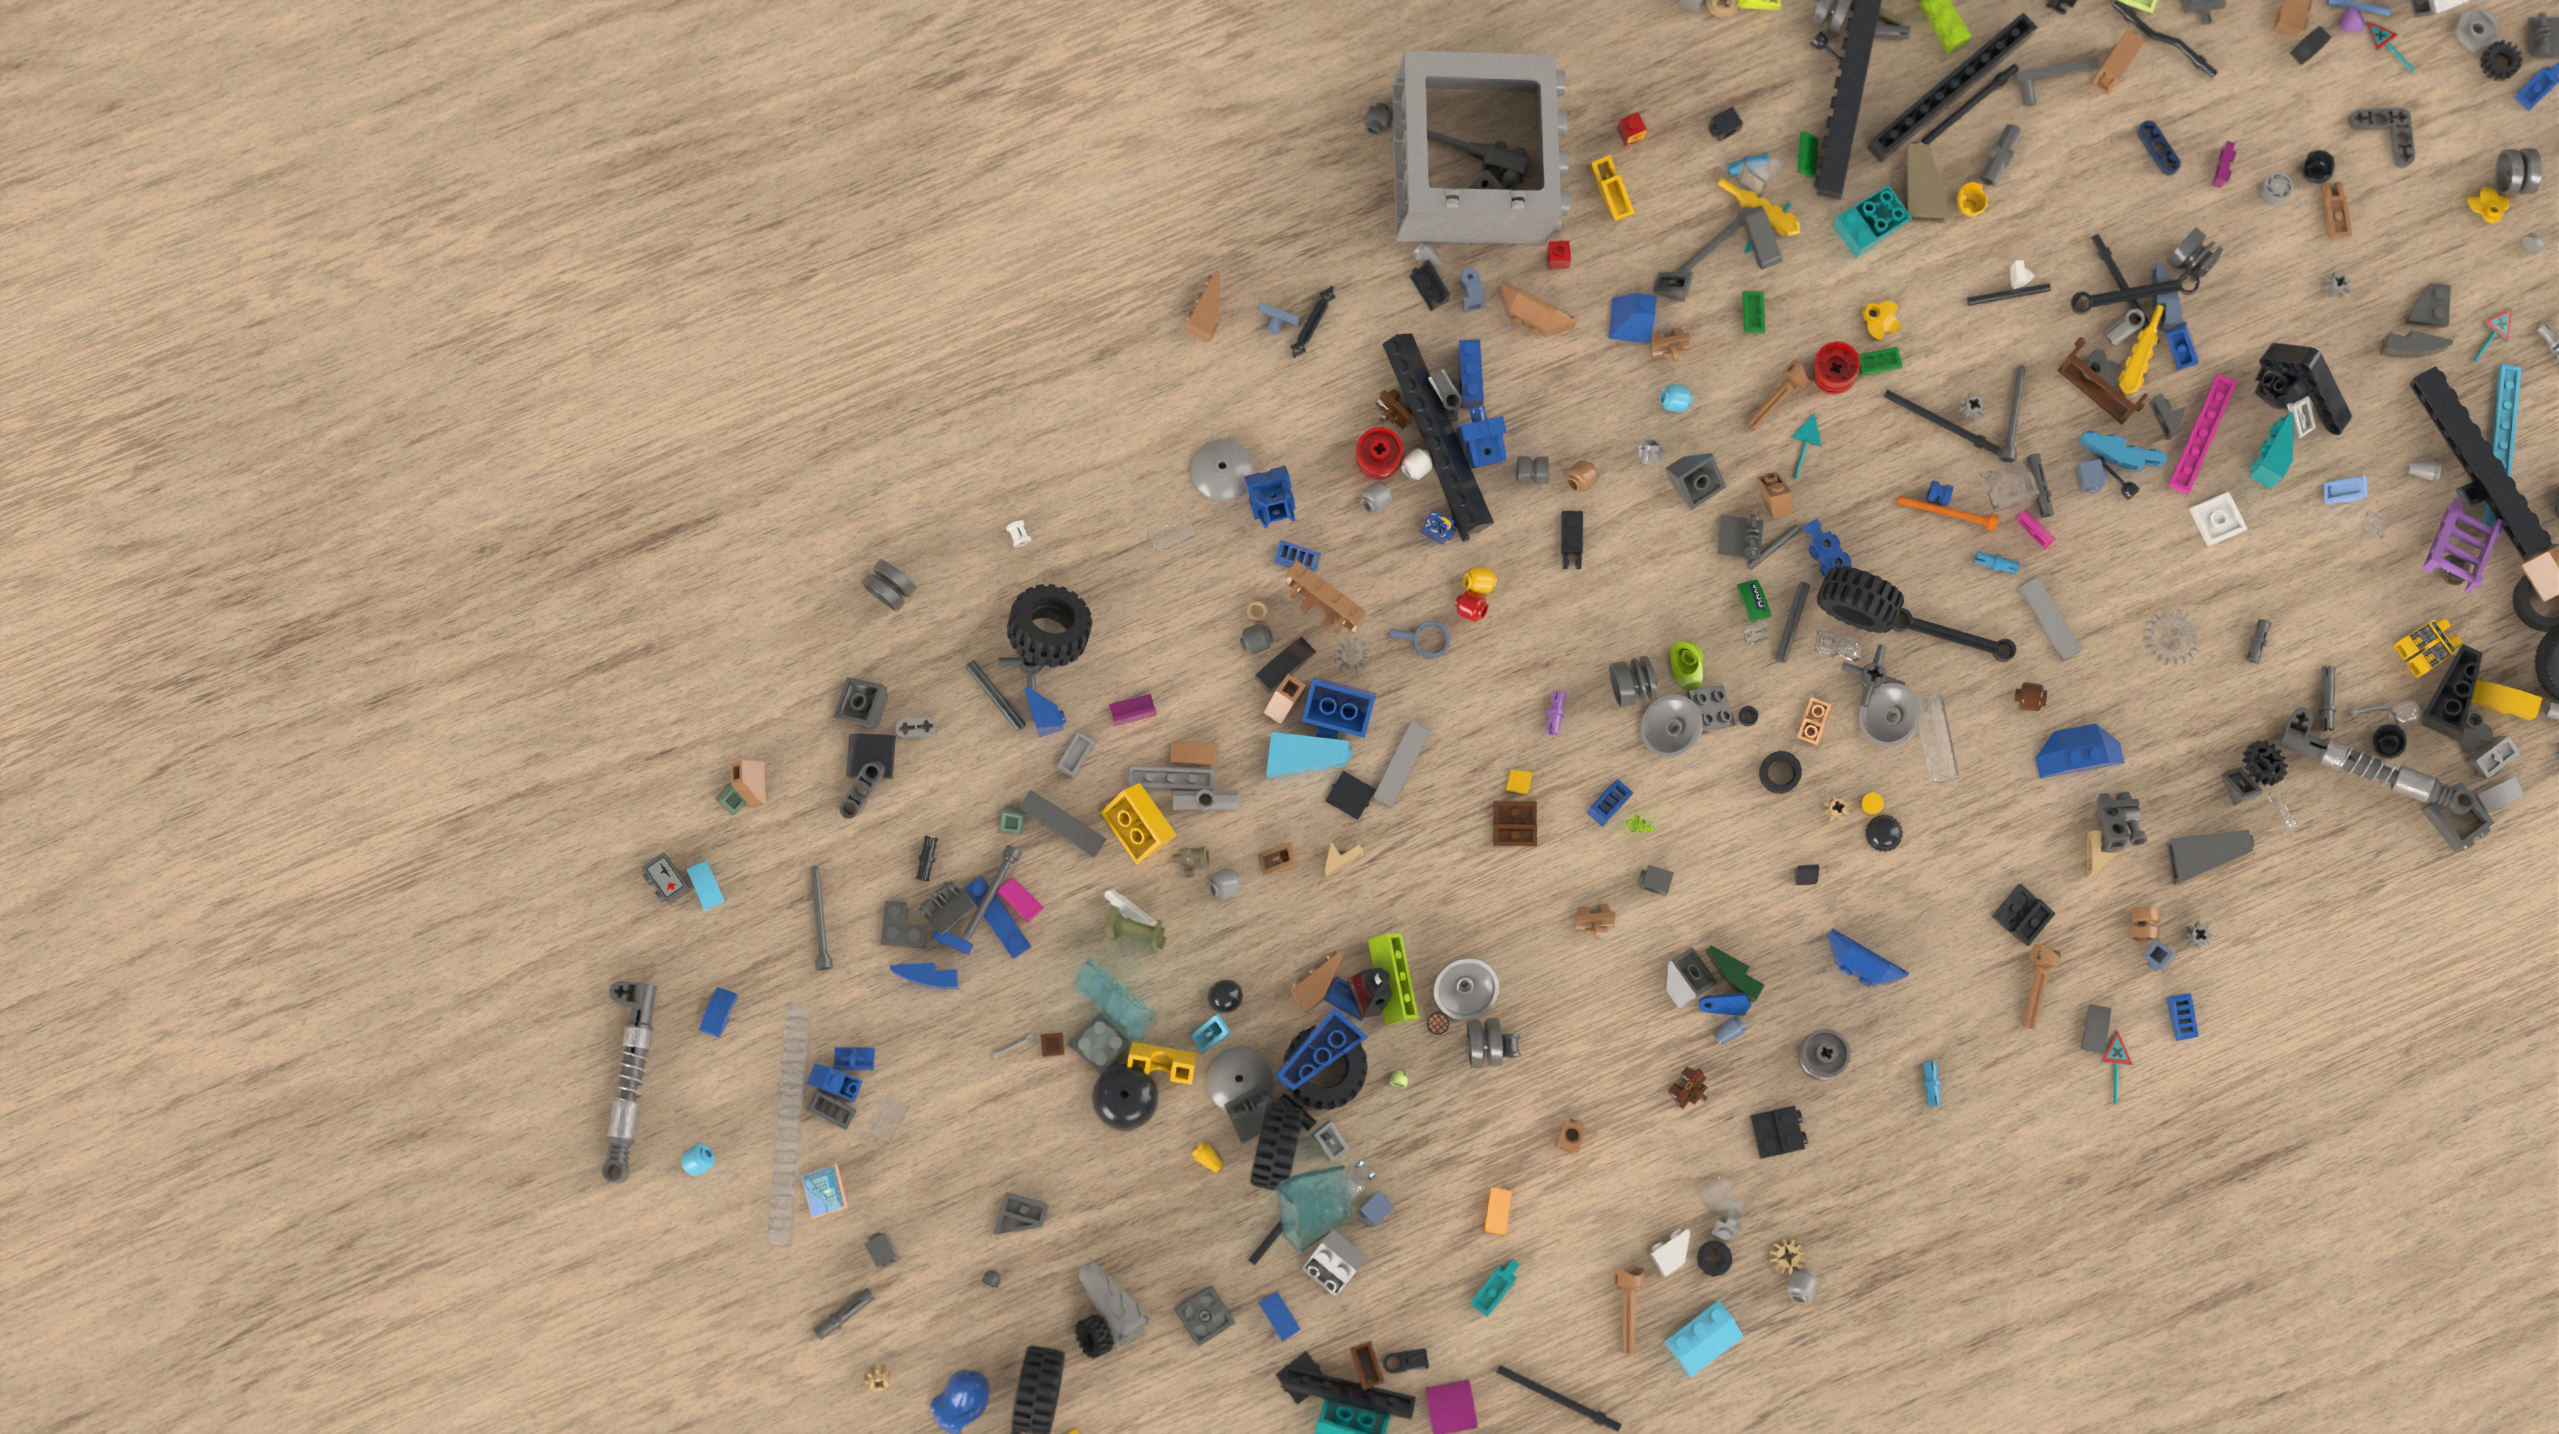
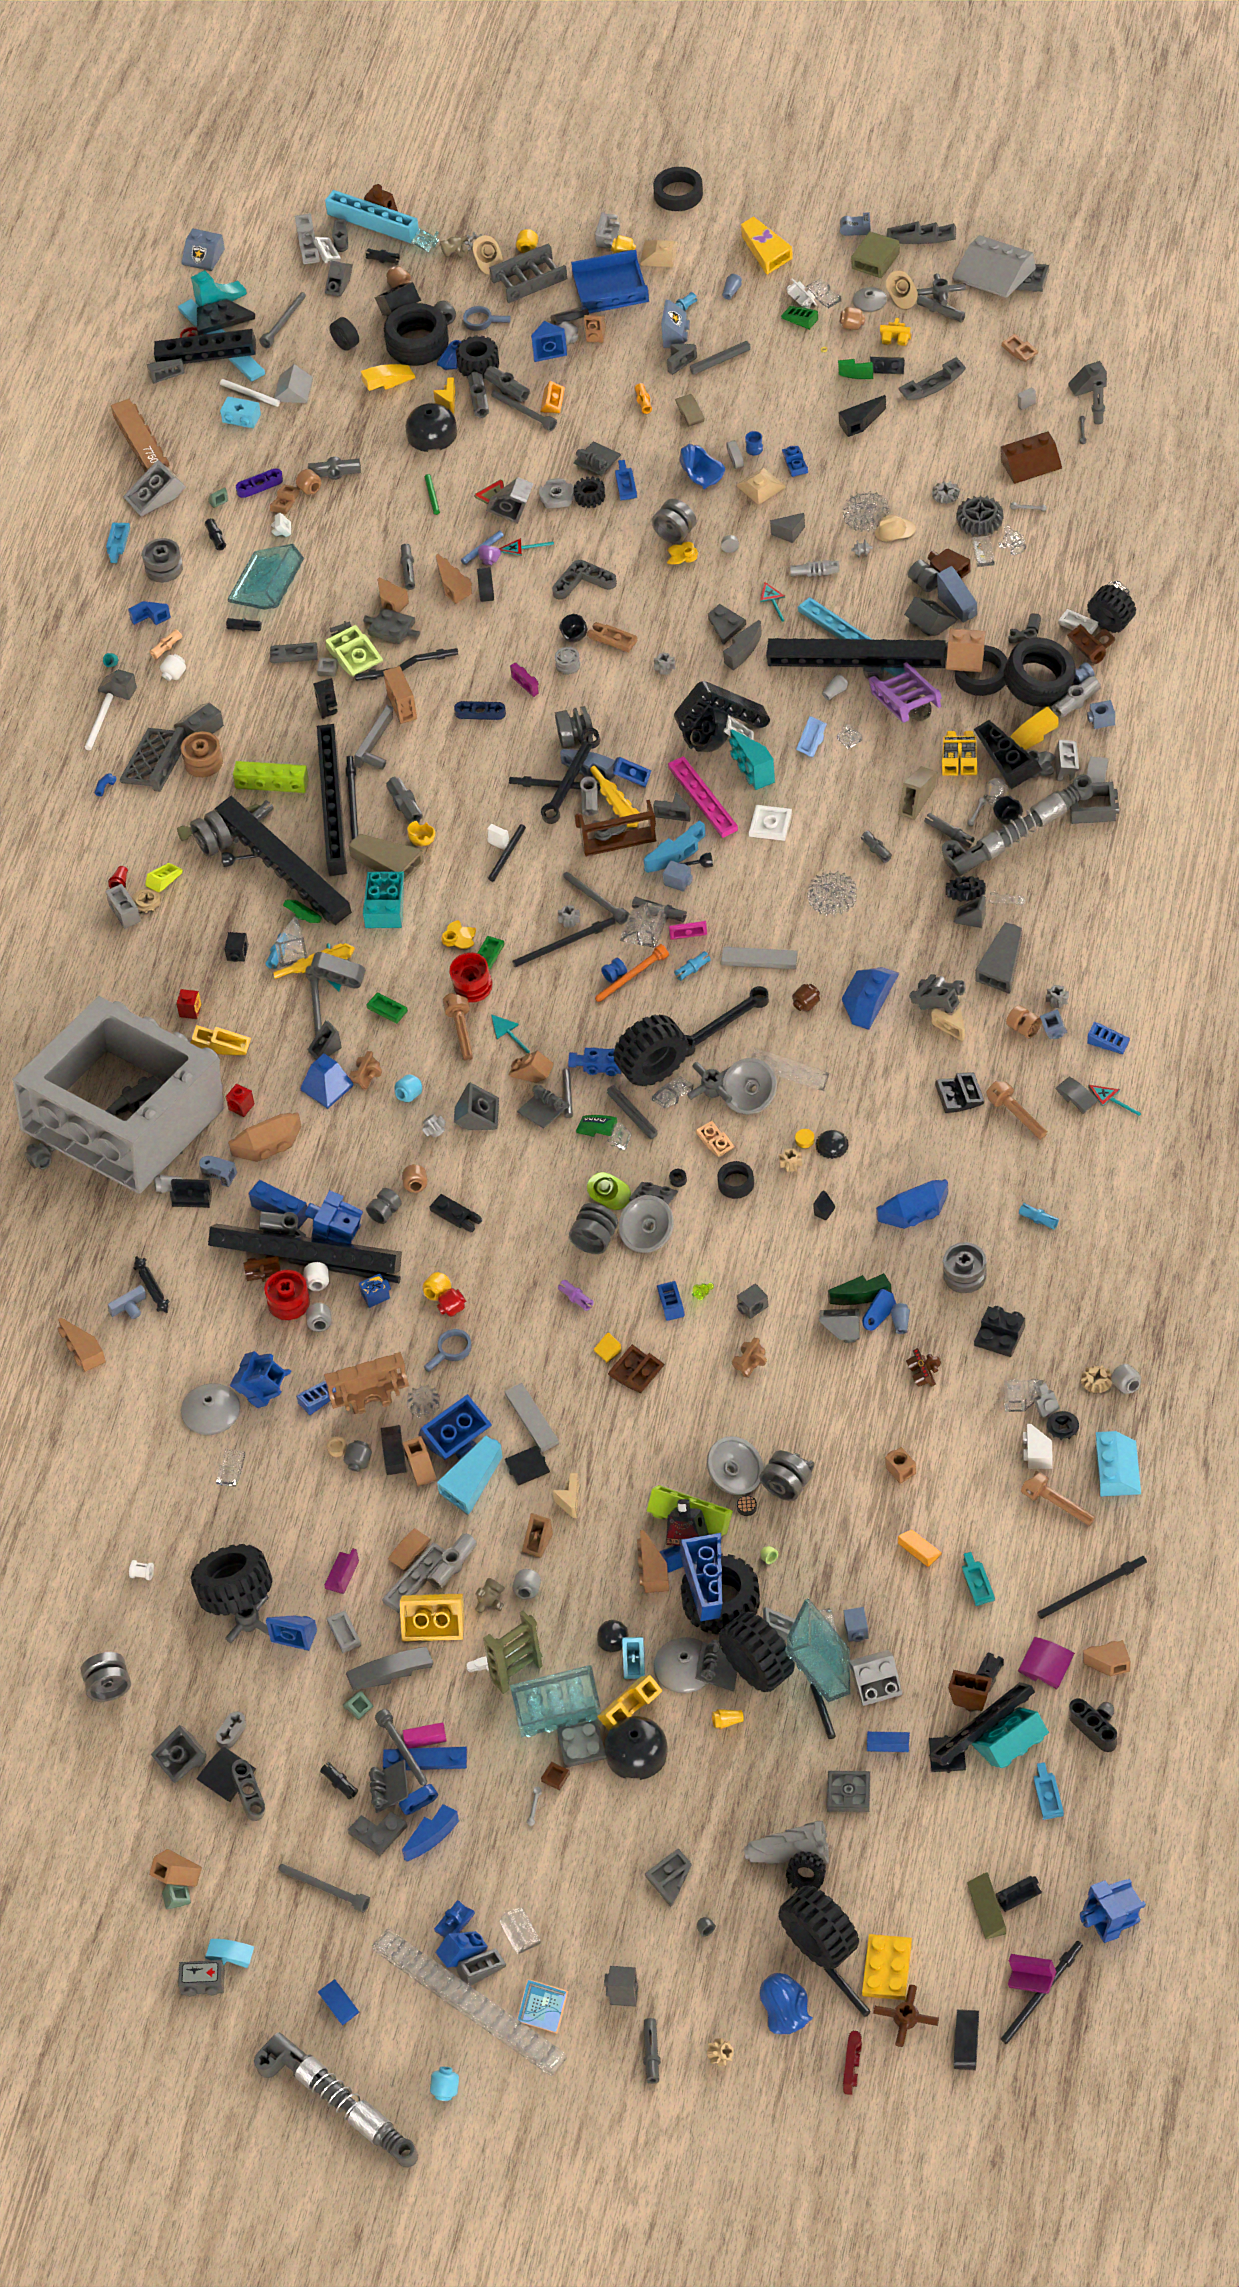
camera: 45 degrees left, 25 degrees down
dark grey axle [966,660,1026,731] -> none
none -> dark tan slope [898,766,938,820]

